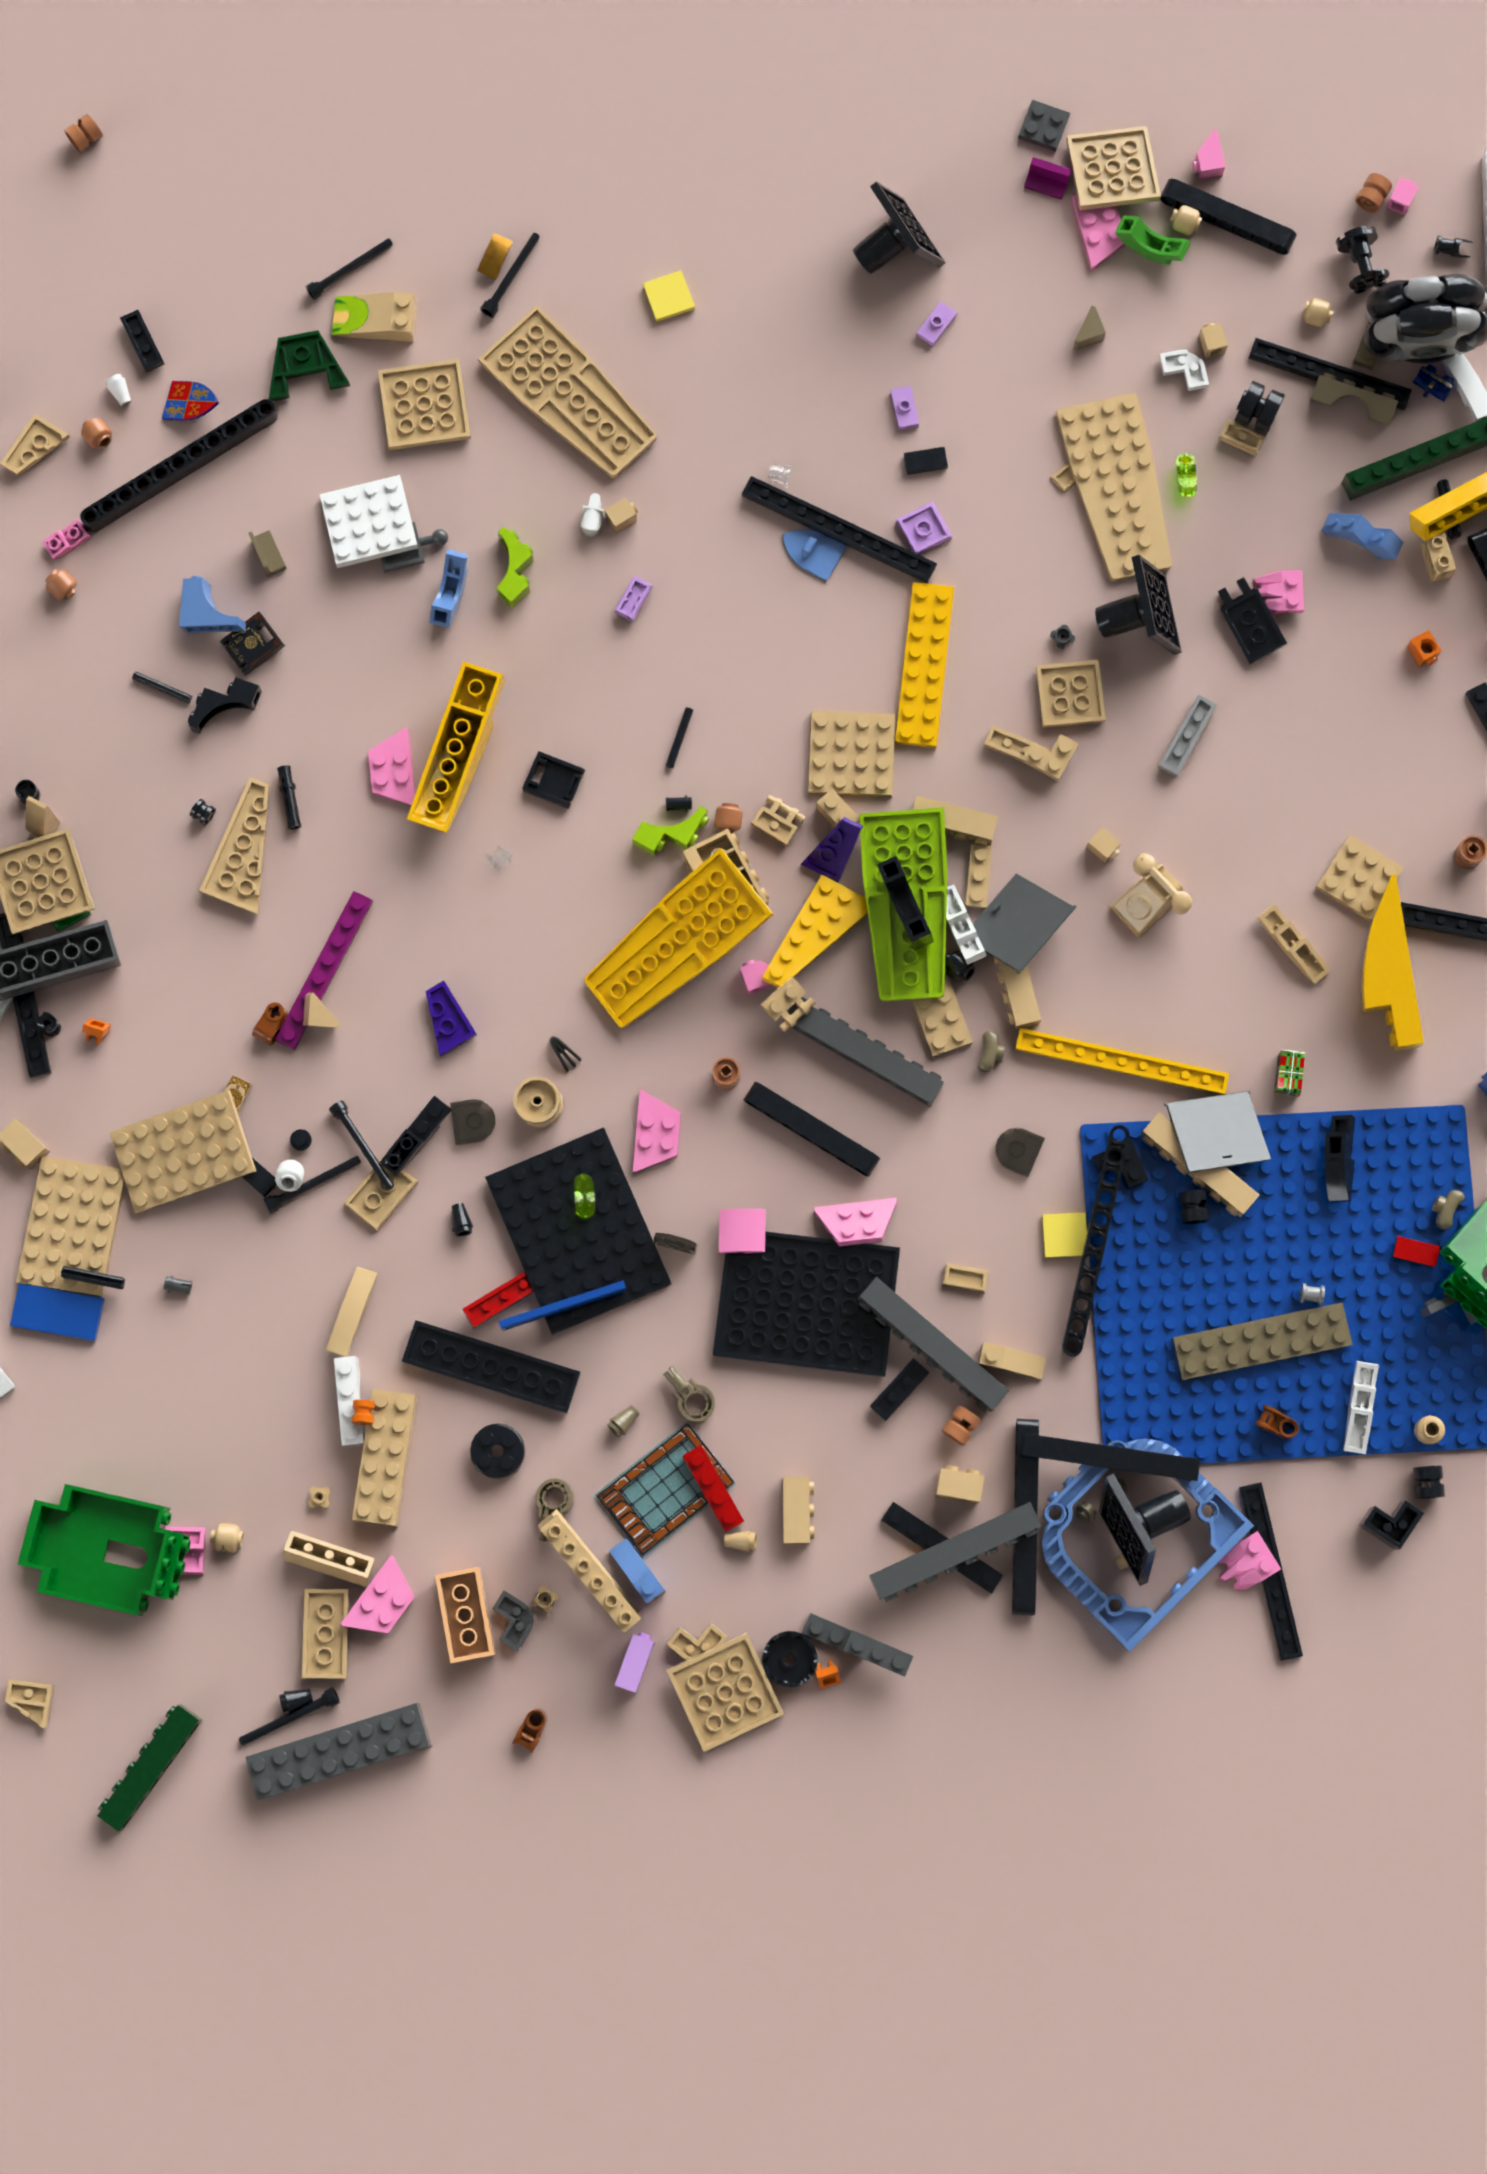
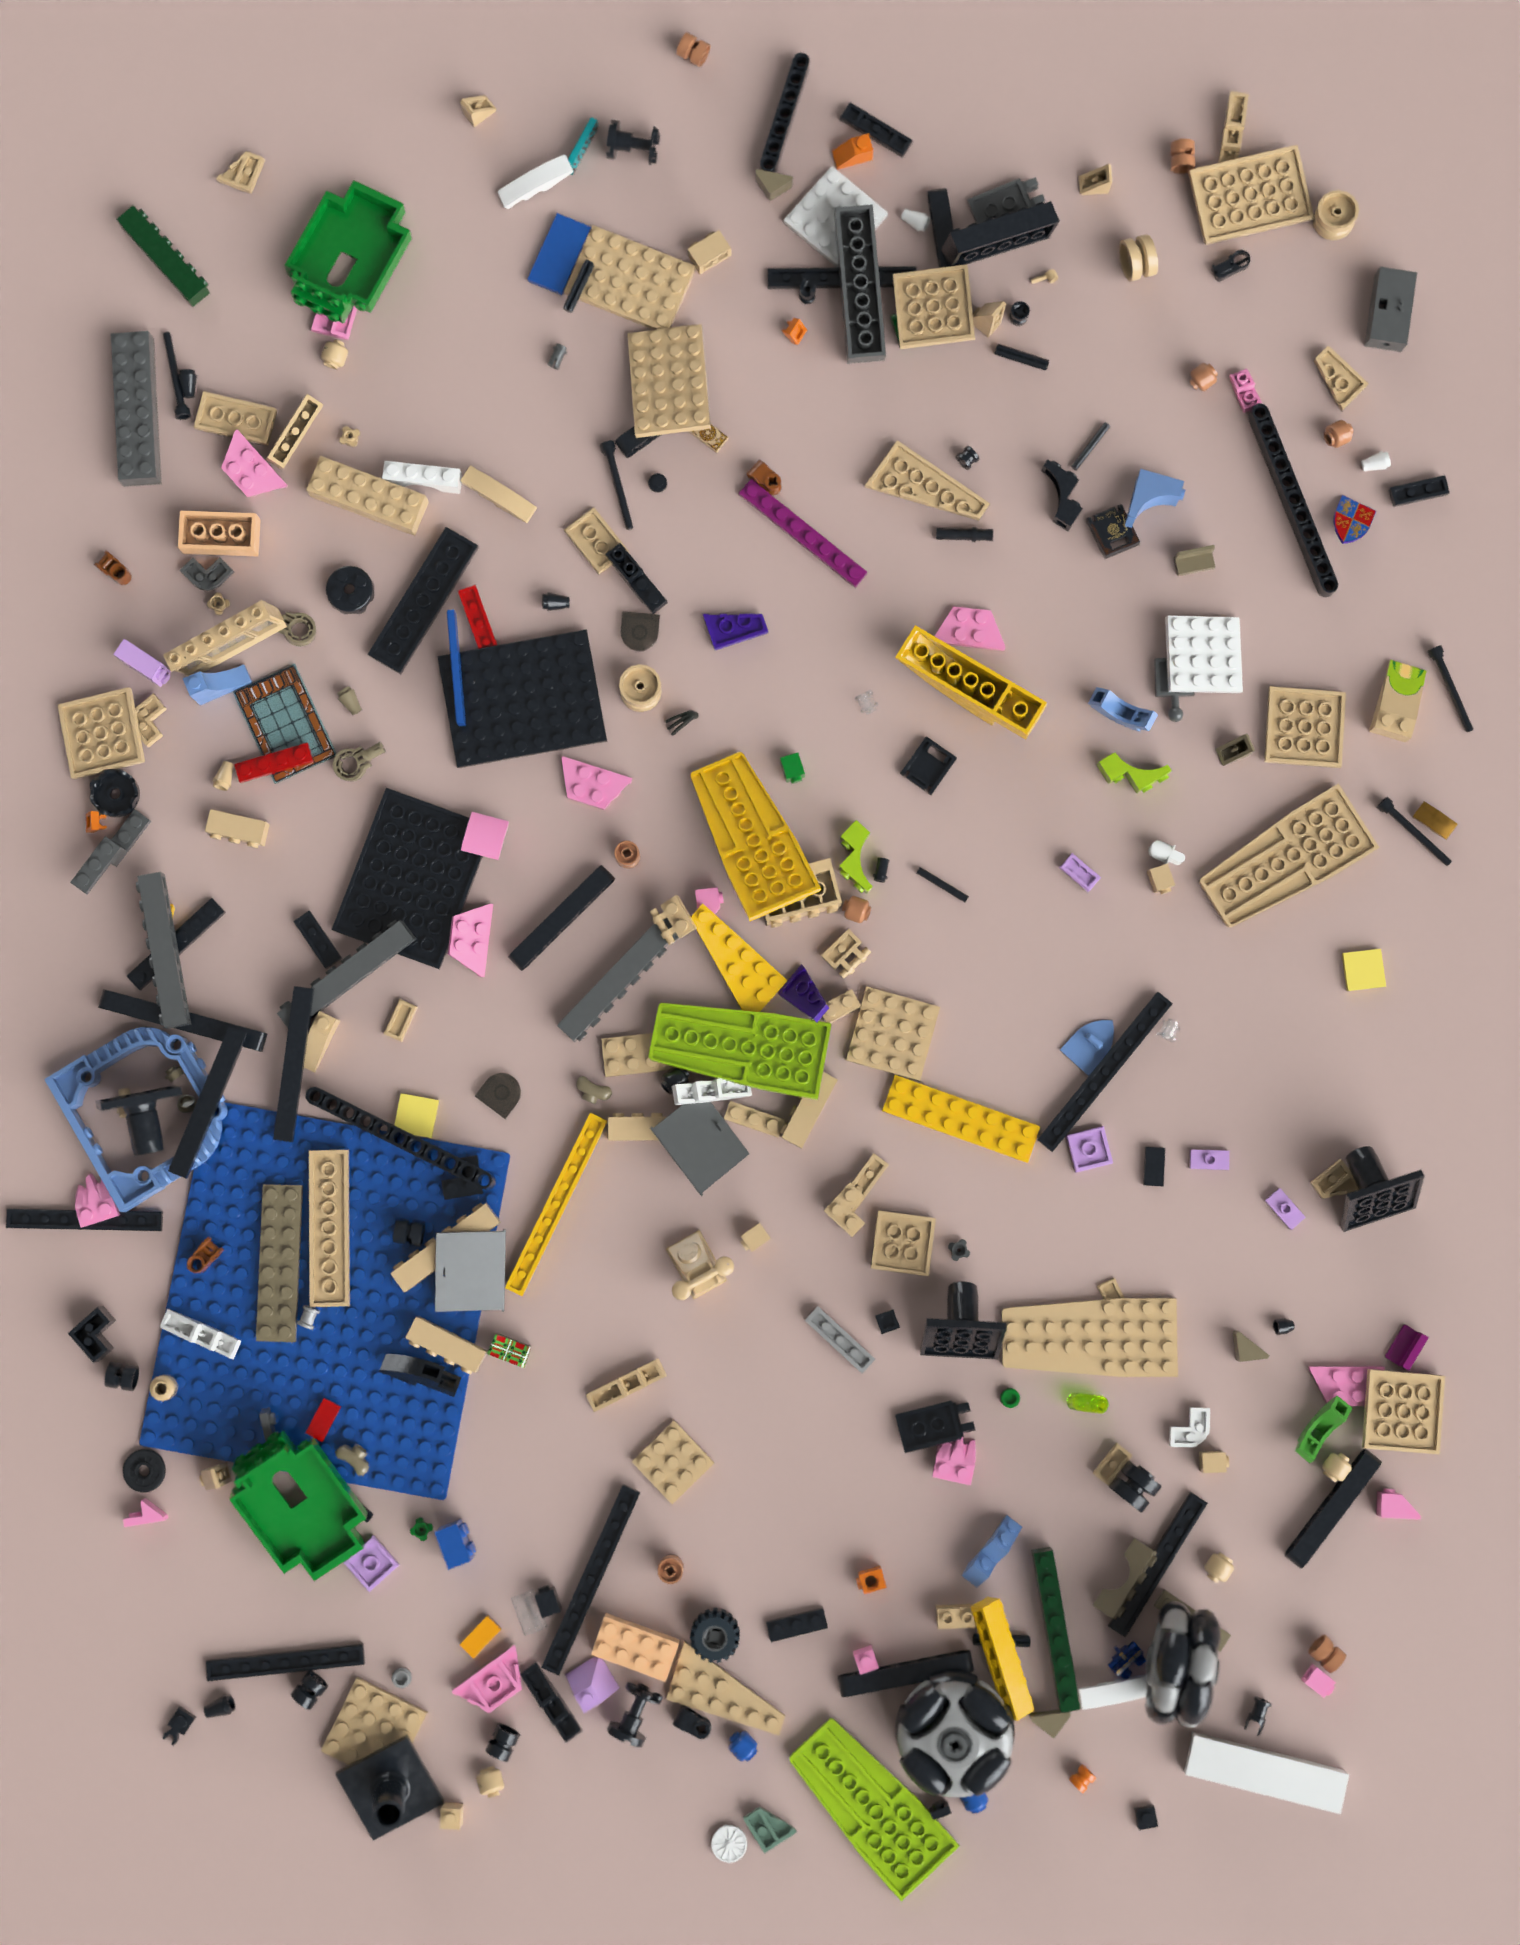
camera: 100 degrees right, 5 degrees up
dark green wing [269,330,350,401] -> none
white head [275,1160,305,1192] -> none
tan slope [303,992,341,1028] -> none
black piece [329,1100,394,1190] -> none
orange wheel [351,1400,375,1425] -> none
clear neon green piece [574,1174,595,1218] -> none
clear smoke tile [653,1233,697,1255] -> none
black arch [877,856,934,951] -> none
tan brick [934,1465,985,1504] -> none
nougat wheel [941,1405,981,1446] -> none
dark grey plate [1018,100,1070,152] -> none
black piece [1336,226,1389,294] -> none
yellow slope [1361,874,1424,1051] -> none
none -> black tile [273,986,314,1142]
none -> tan plate [309,1150,350,1307]
none -> tan brick [405,1316,488,1374]
none -> green brick [780,752,805,784]
none -> black plate [875,1309,900,1334]
none -> black axle [995,344,1049,371]
none -> green tile [1000,1388,1020,1408]
none -> dark tan slope [1216,733,1255,766]
none -> black hose [1273,1318,1295,1335]
none -> tan wing [1310,1159,1359,1199]

